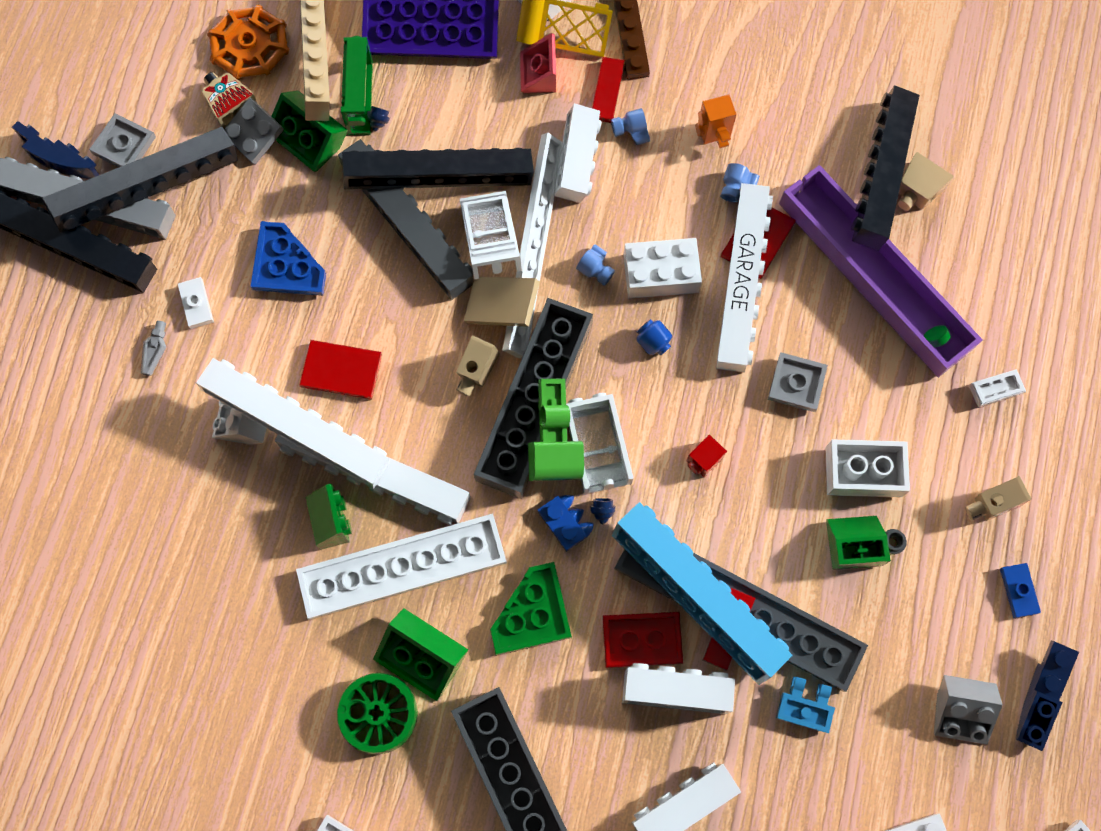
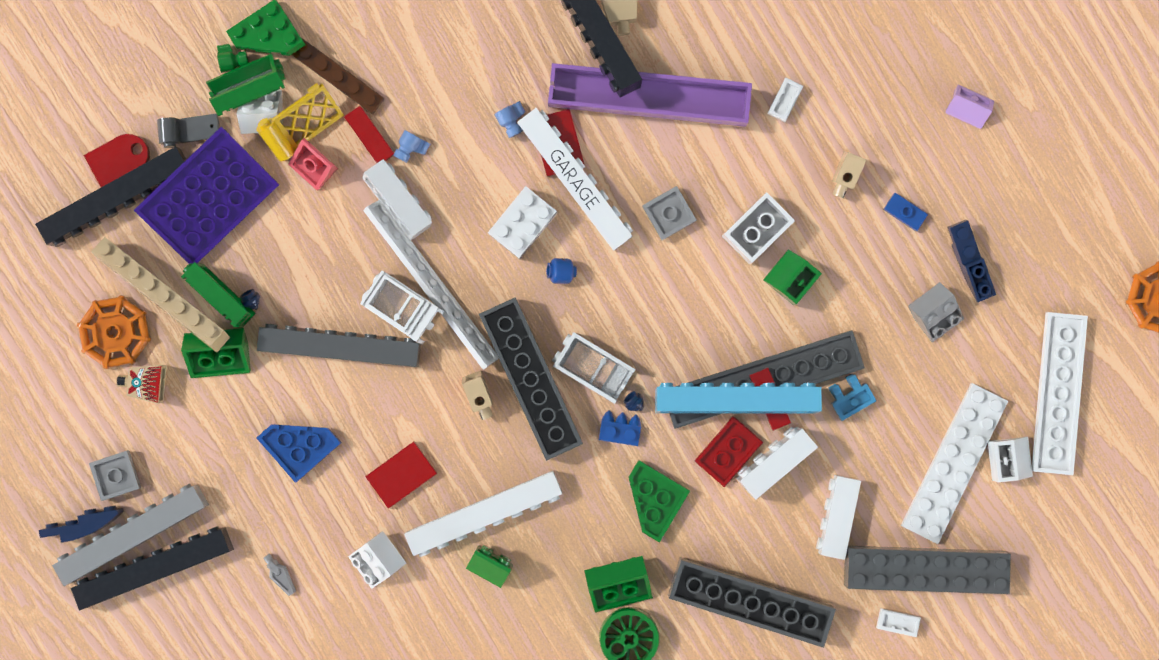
camera: 45 degrees left, 15 degrees up
black brick [43,127,238,233] -> none
white plate [178,277,214,329] -> none
white brick [196,358,389,489] -> none
light grey plate [224,98,284,164] -> none
white plate [296,514,507,620] -> none
black brick [342,148,534,190] -> none
tan tile [464,277,540,327] -> none
bright green plate [528,379,584,481] -> none
medium blue piece [576,244,615,286] -> none
red brick [686,434,727,477] -> none
orange brick [695,94,737,148] -> none
dark grey plate [885,529,907,555] -> none
green tile [924,325,951,348] -> none

